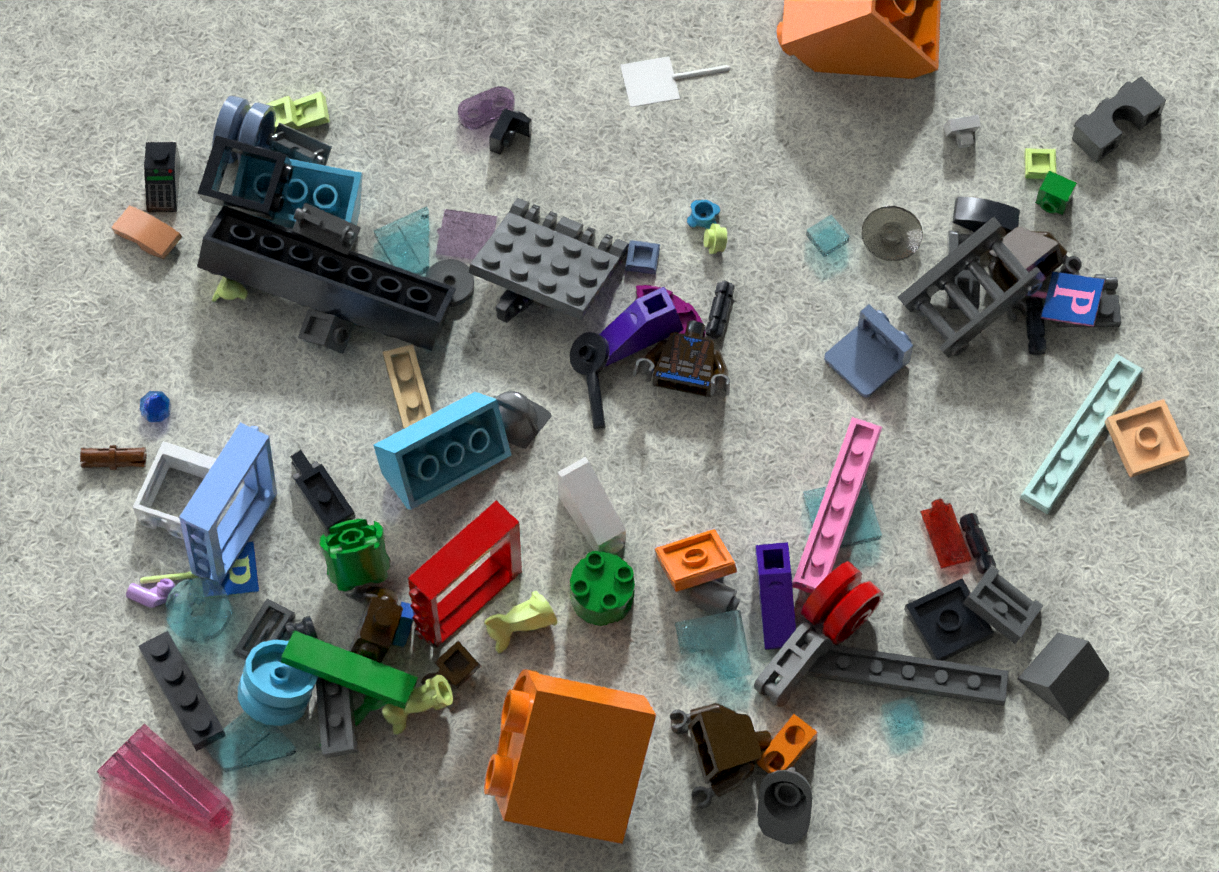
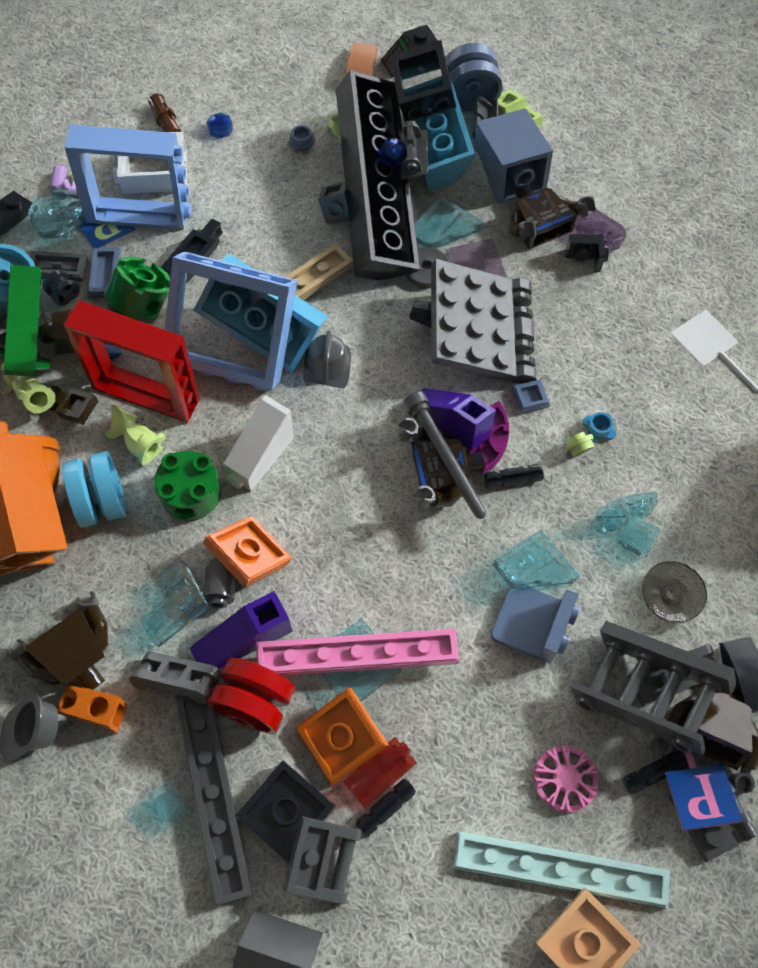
camera: 65 degrees right, 0 degrees up
black piece [569,332,609,429] -> none
none -> medium azure wheel [62,451,126,528]
none -> sand blue tile [87,248,122,298]
none -> light blue window [164,252,298,391]
none -> sand blue plate [289,125,315,151]
none -> orange plate [295,688,389,786]
none -> clear blue tile [378,138,407,167]
none -> dark grey piece [403,391,486,519]
none -> sand blue slope [475,108,553,204]
none -> clear light blue wing [492,529,580,589]
none -> torso [510,185,596,250]
none -> bright pink wheel [533,746,599,813]
none -> clear light blue slope [591,491,658,531]

